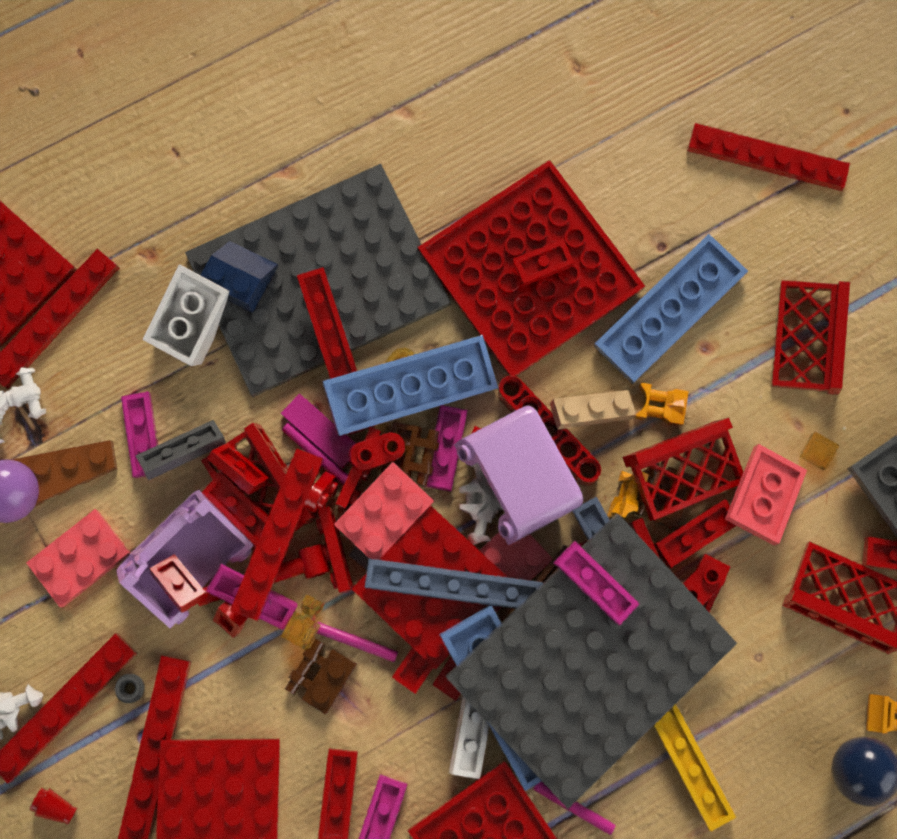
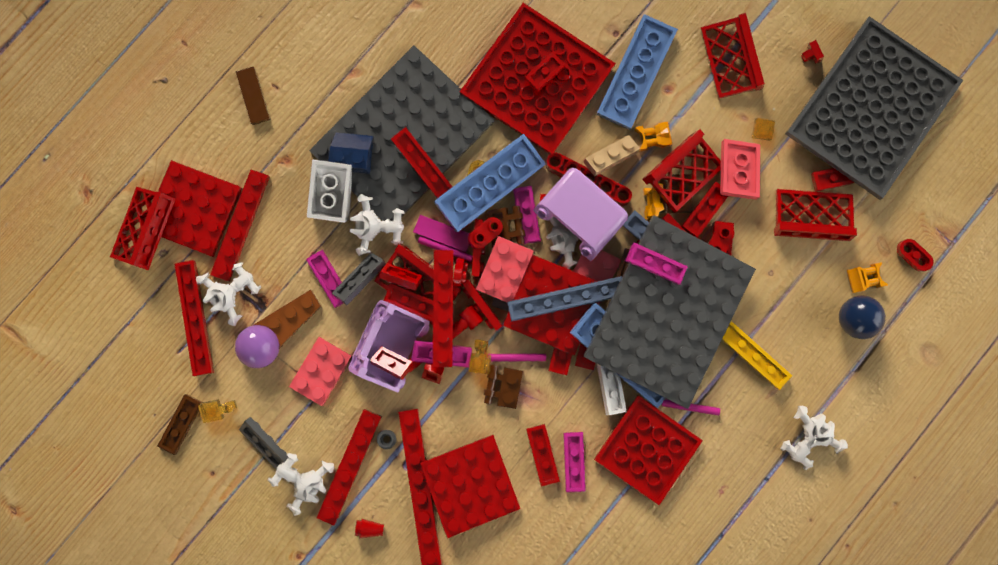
camera: 15 degrees left, 5 degrees up
none -> reddish brown tile [236,66,270,125]
none -> white piece [350,193,405,256]

